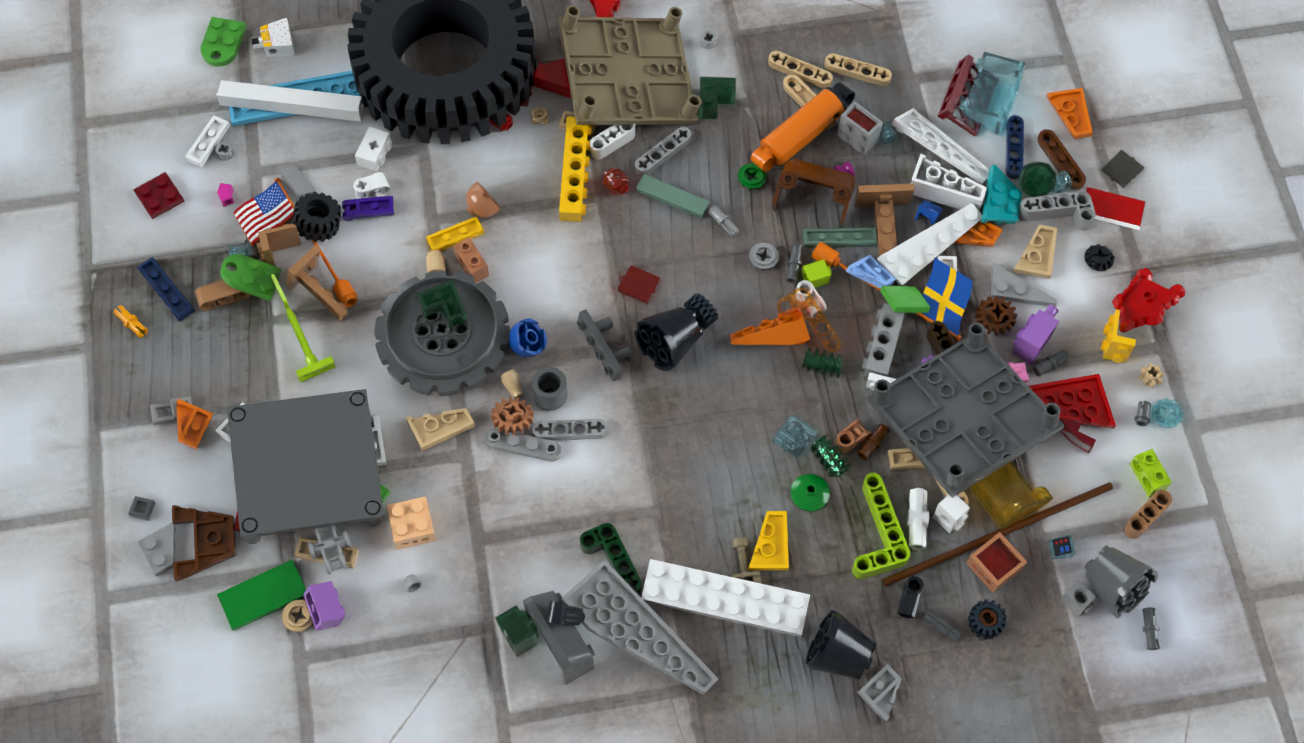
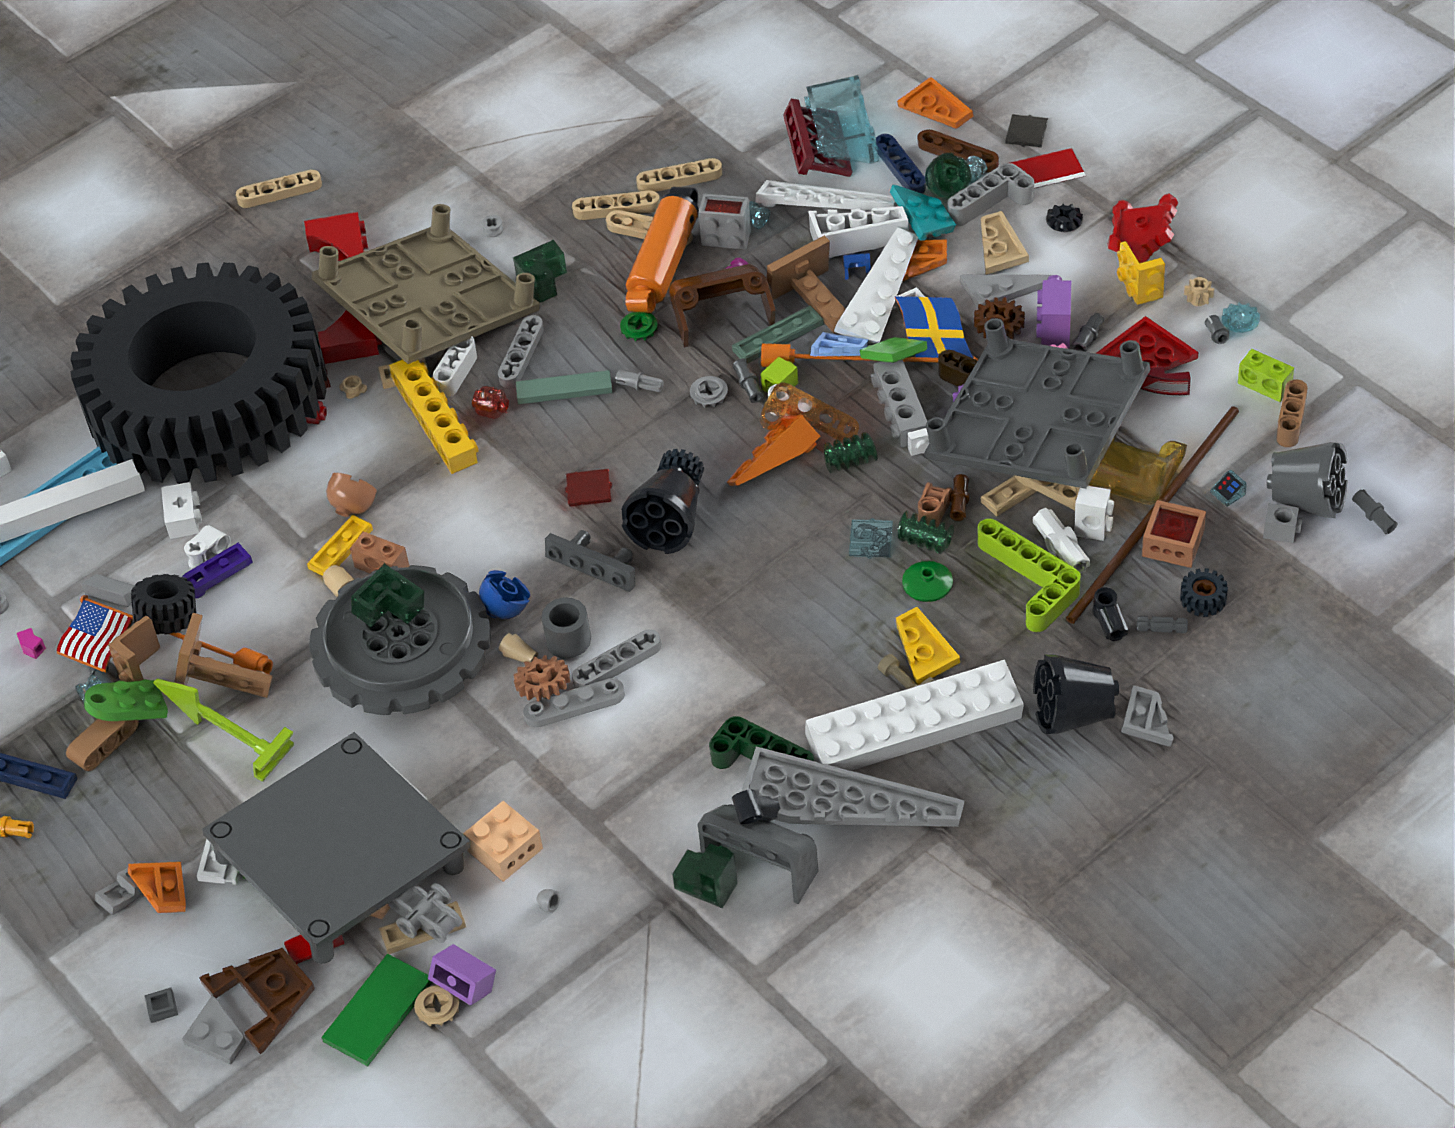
camera: 25 degrees left, 15 degrees down
tan wing [405,408,475,451] -> none

